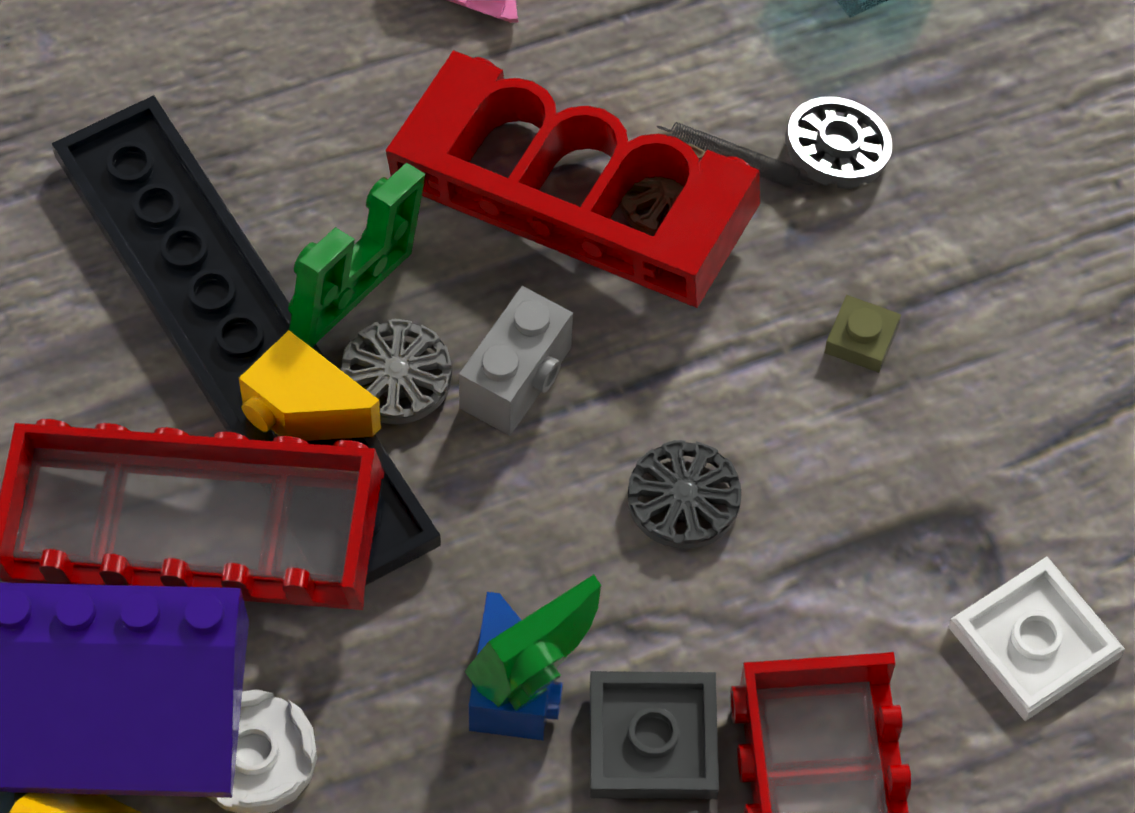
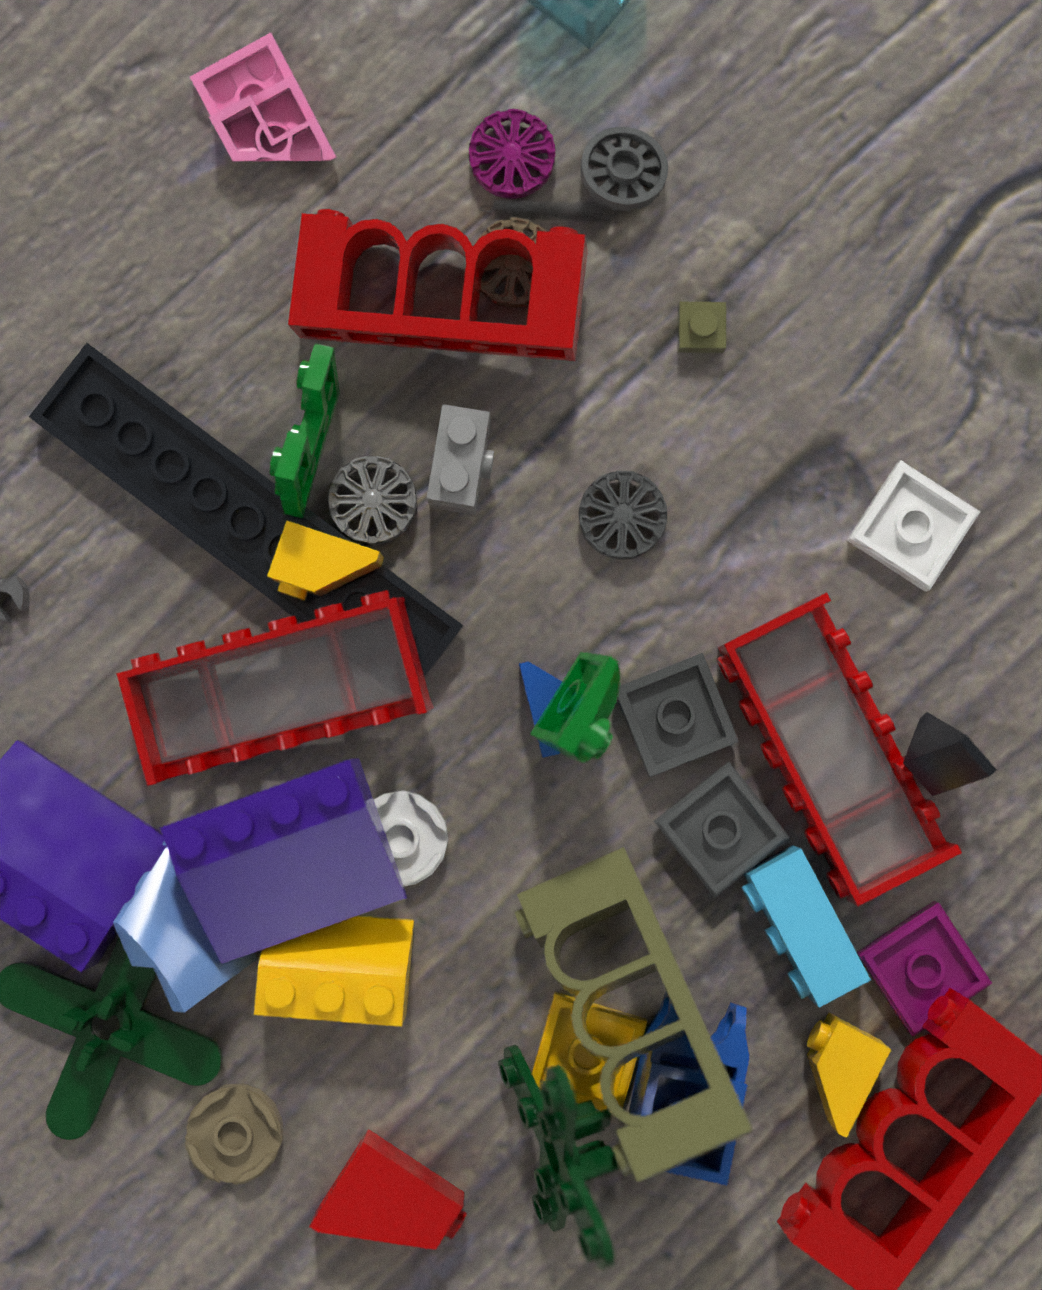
camera: 20 degrees left, 25 degrees up
none -> magenta wheel [469,108,556,199]

